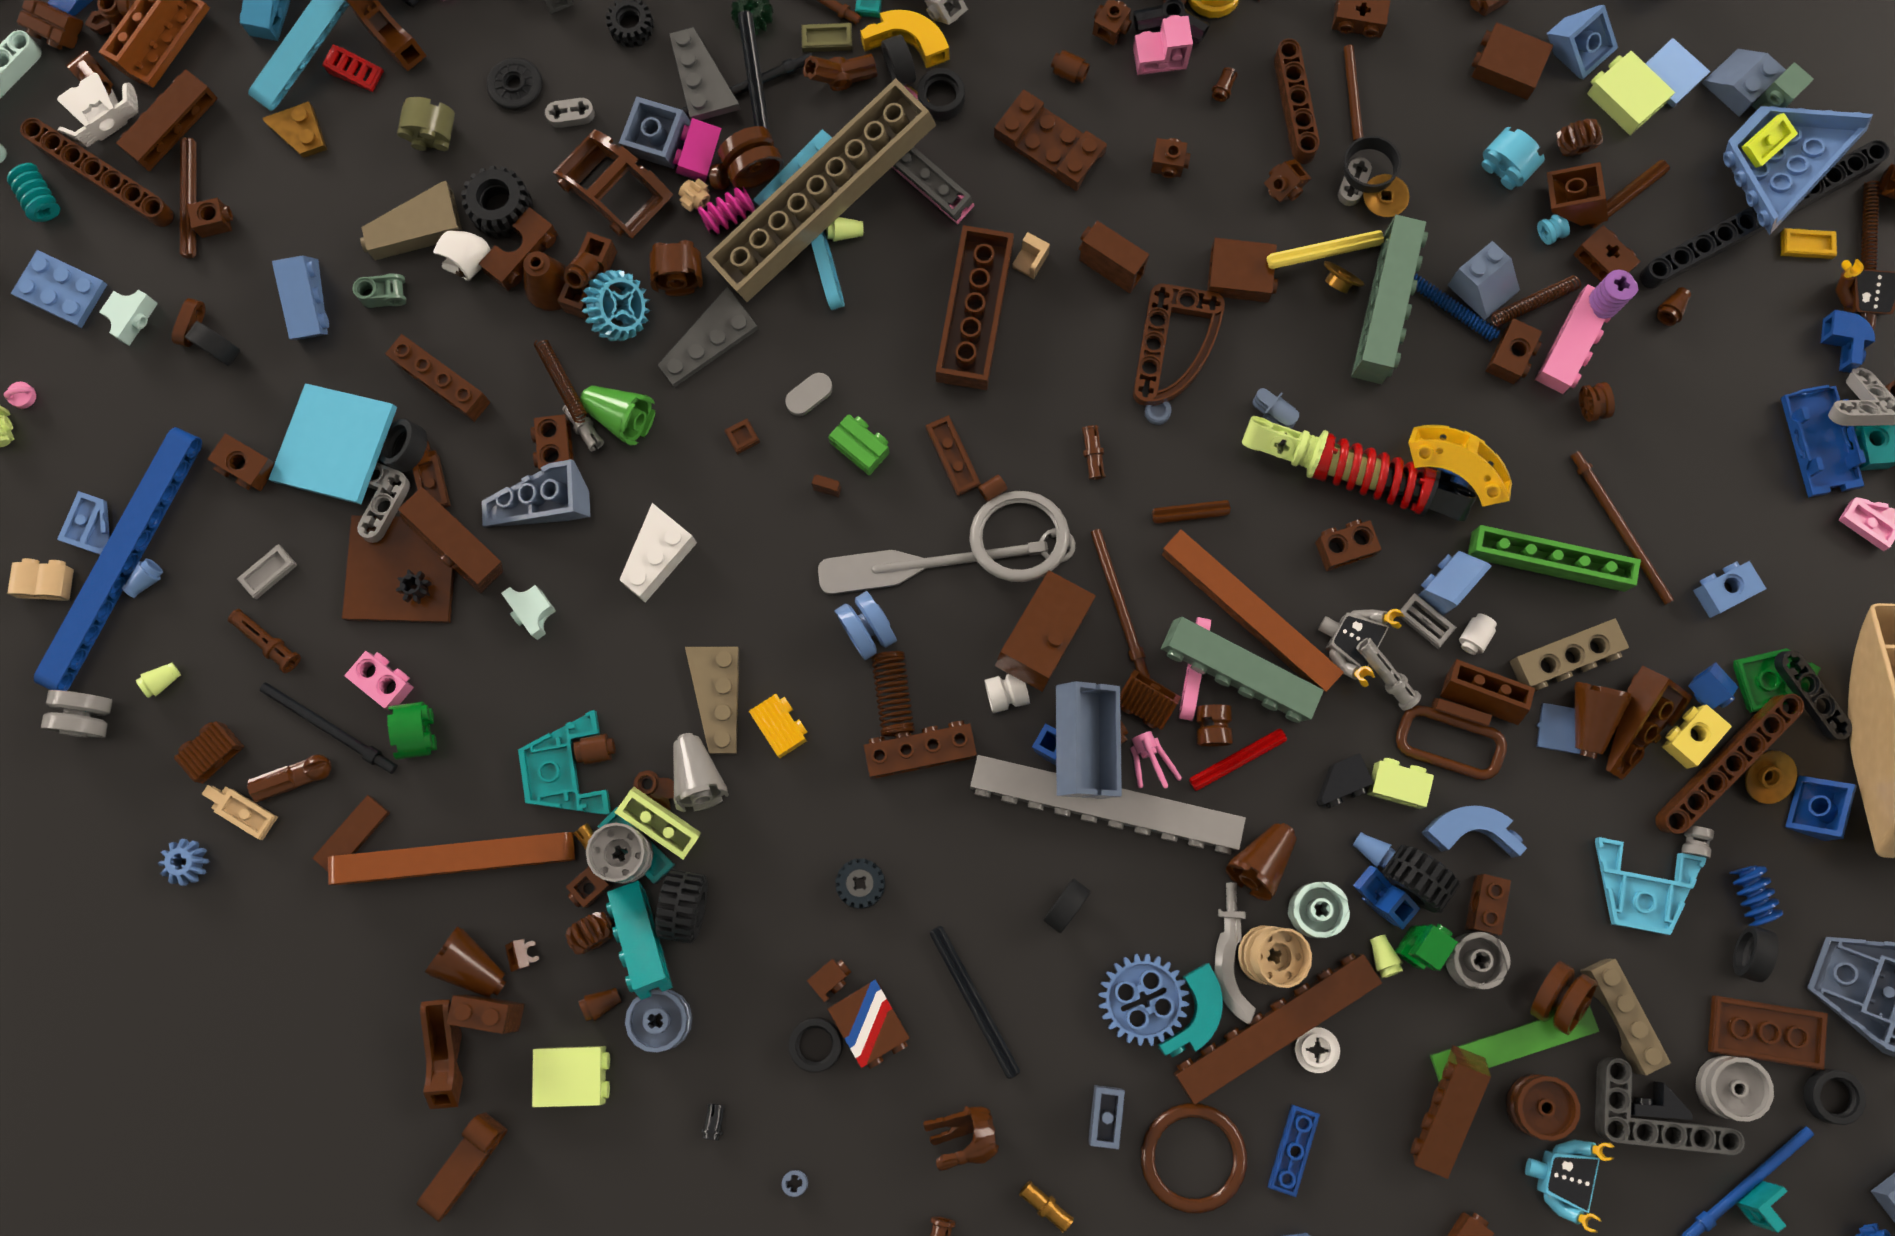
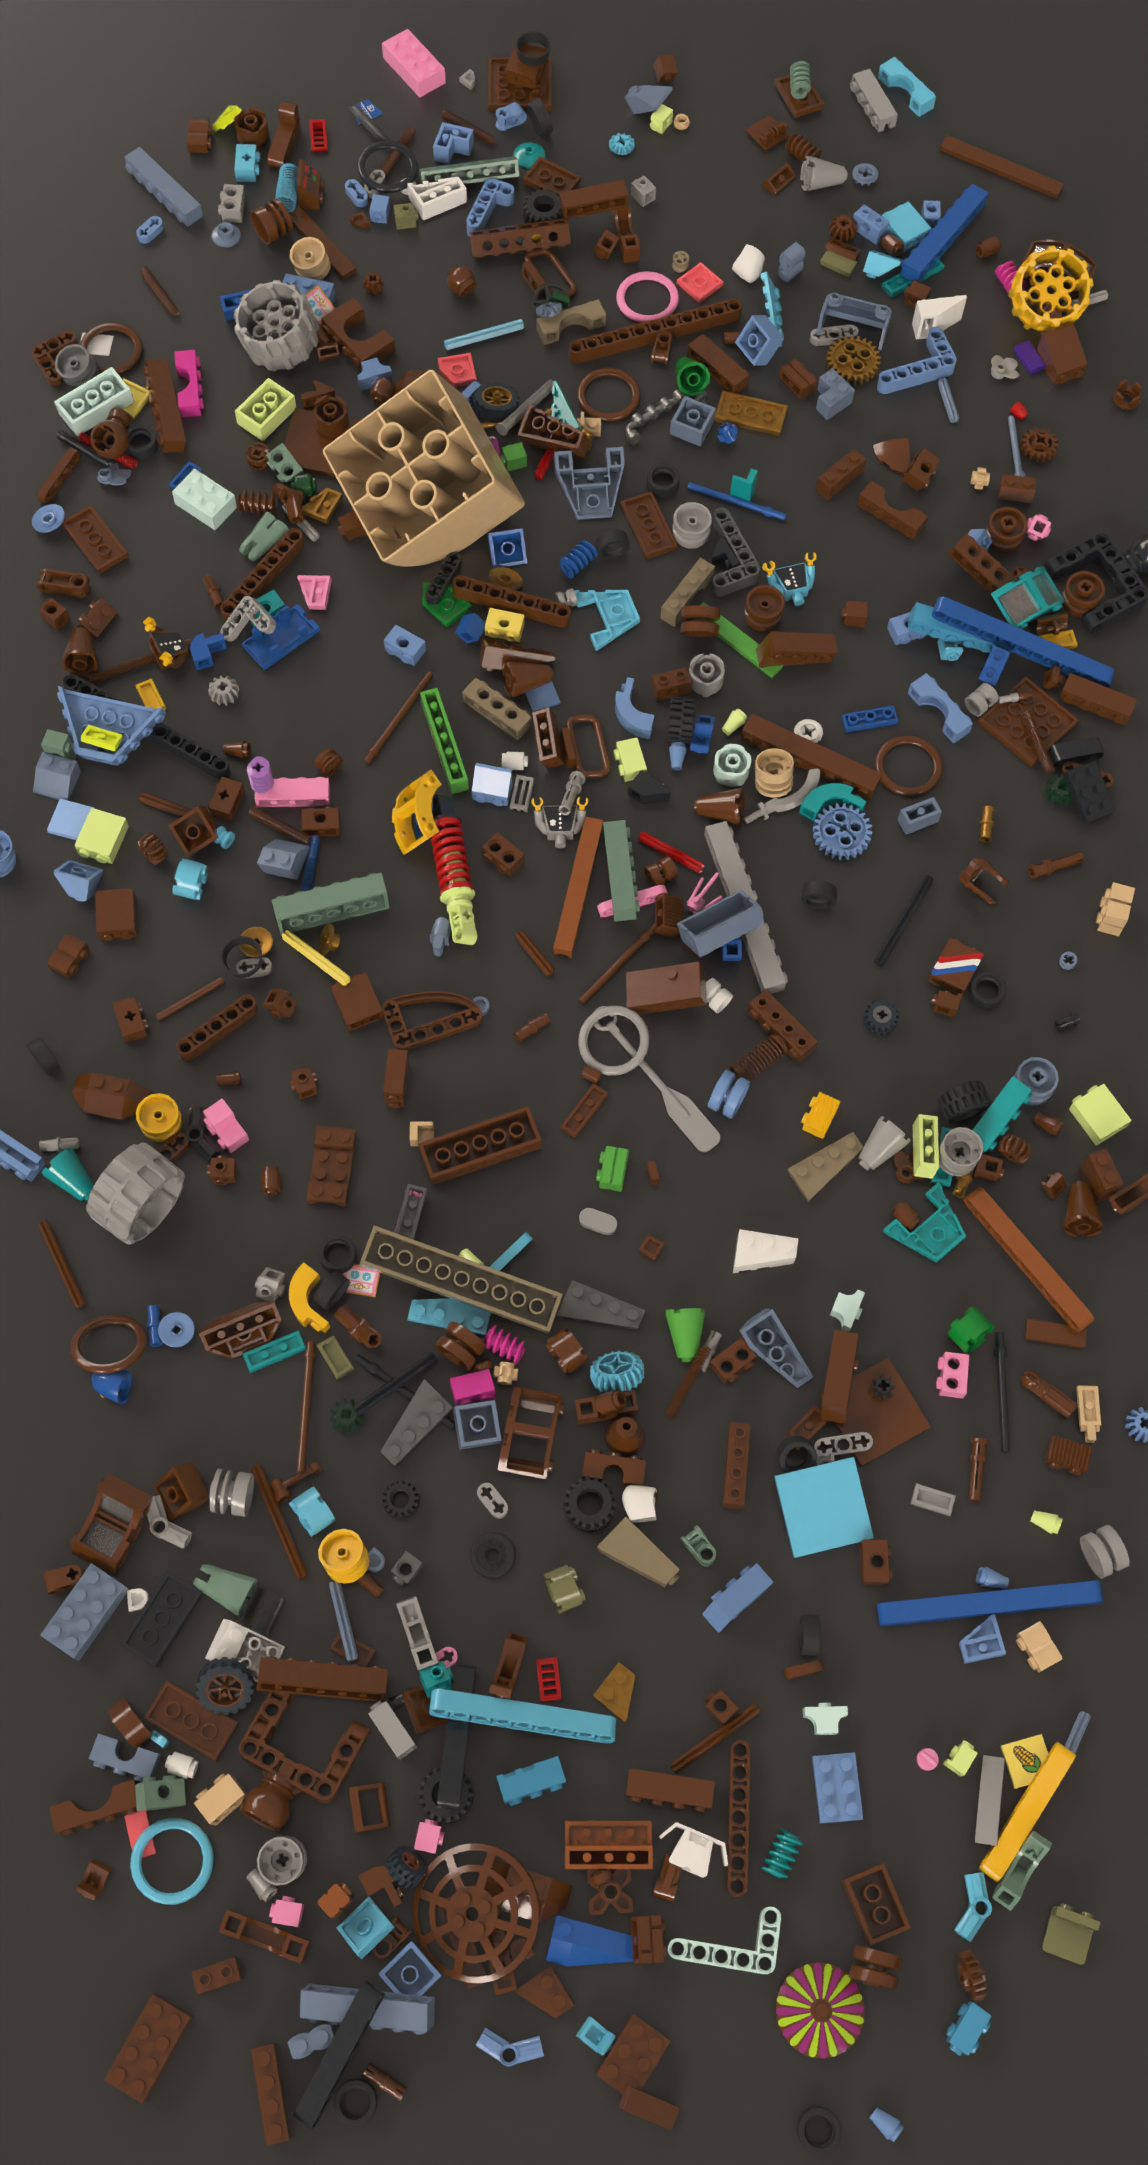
camera: 125 degrees left, 10 degrees down
green arch [1395,924,1458,971] -> none
none -> light grey gear [208,675,239,706]

